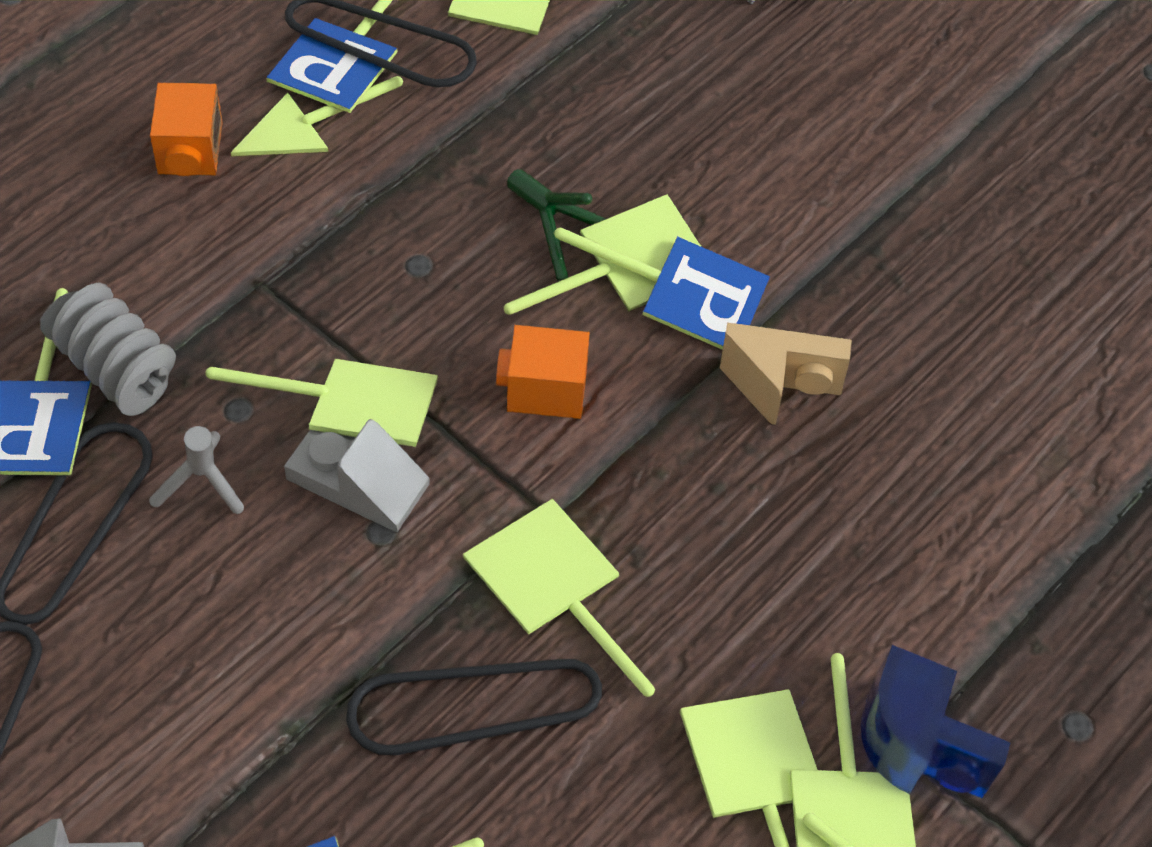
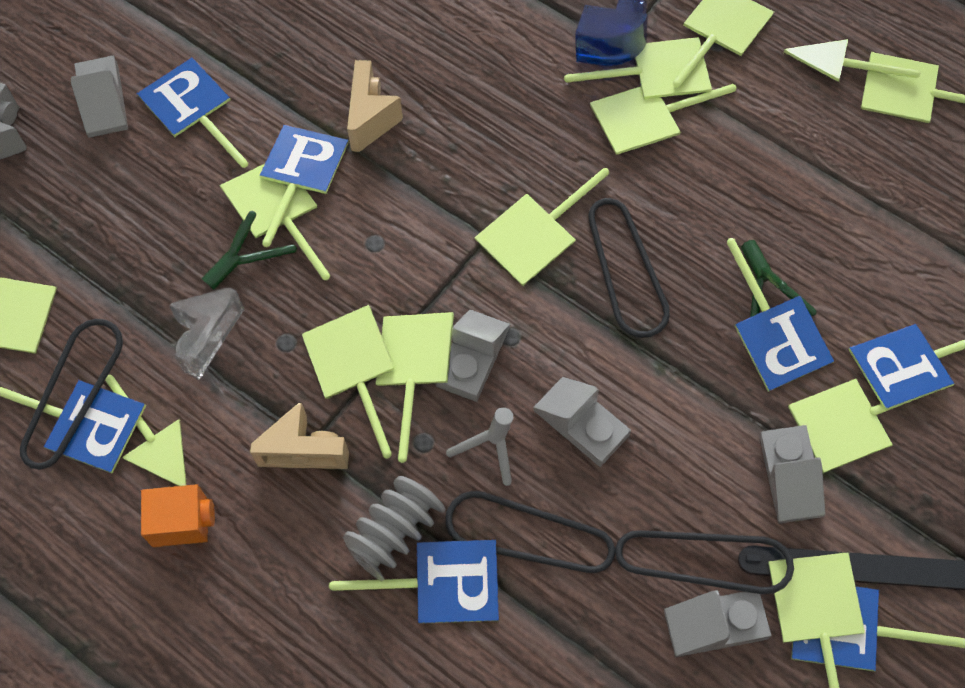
camera: 90 degrees left, 10 degrees up
orange brick [496,325,590,419] -> none
none -> light grey slope [71,55,128,138]
none -> blue piece [137,58,248,168]
none -> clear slope [169,287,244,380]
none -> tan slope [250,403,349,469]
none -> yellowish green piece [302,305,394,459]
none -> light grey slope [533,377,631,467]

